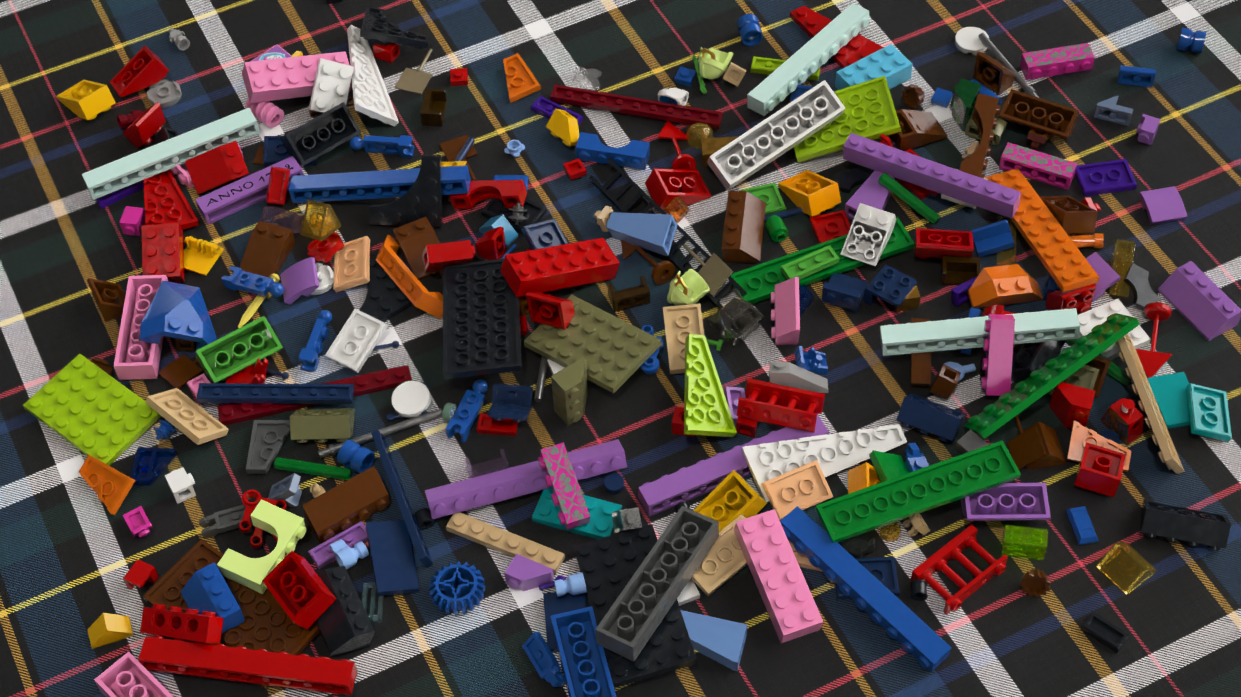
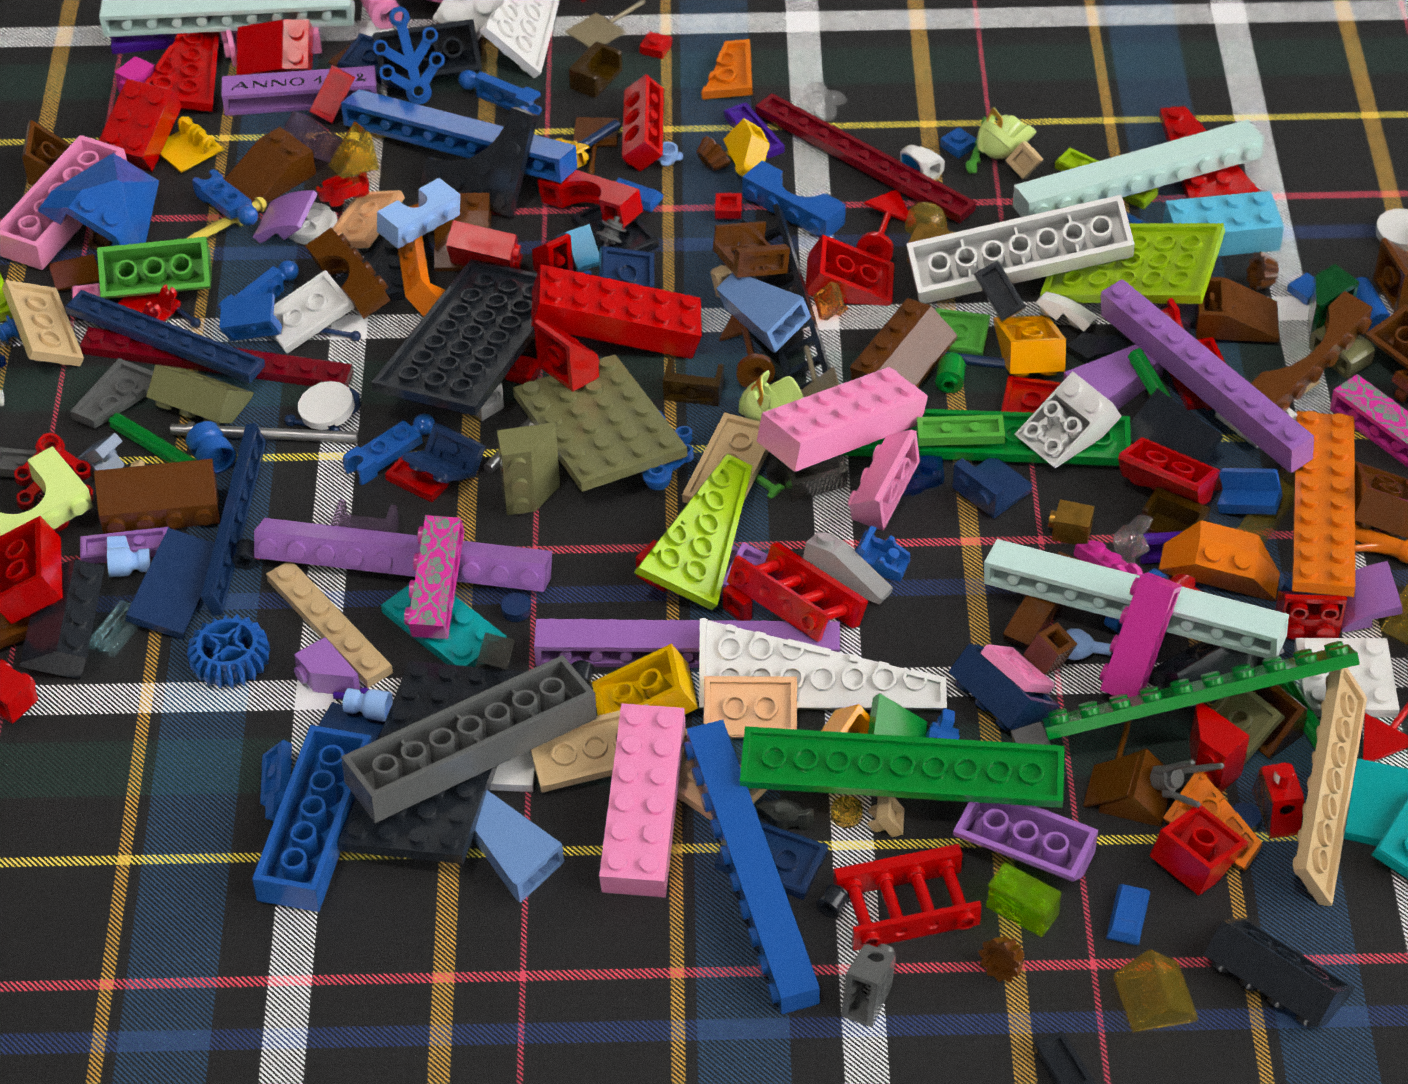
camera: 25 degrees right, 5 degrees down
sand green tile [442,403,457,423] -> none
blue wheel [737,14,763,46] -> none
dark blue bracket [864,265,917,307] -> none
none -> blue panel [219,292,282,342]
none -> reddish brown arch [305,228,390,319]
none -> blue plant [373,7,445,105]
none -> light blue arch [377,178,460,249]
none -> red brick [622,74,664,172]
none -> reddish brown piece [696,136,730,171]
none -> reddish brown panel [712,221,790,278]
none -> bright pink brick [757,367,928,472]
none -> dark grey torso [841,944,896,1027]
none -> black tile [974,260,1026,322]
none -> bright pink tile [981,644,1055,694]
none -> white slope [1036,292,1097,332]
none -> dark pink hinge [1073,541,1143,576]
none -> clear plate [1113,515,1152,564]
none -> black tile [1130,388,1223,463]
none -> dark grey plant [1150,760,1224,808]

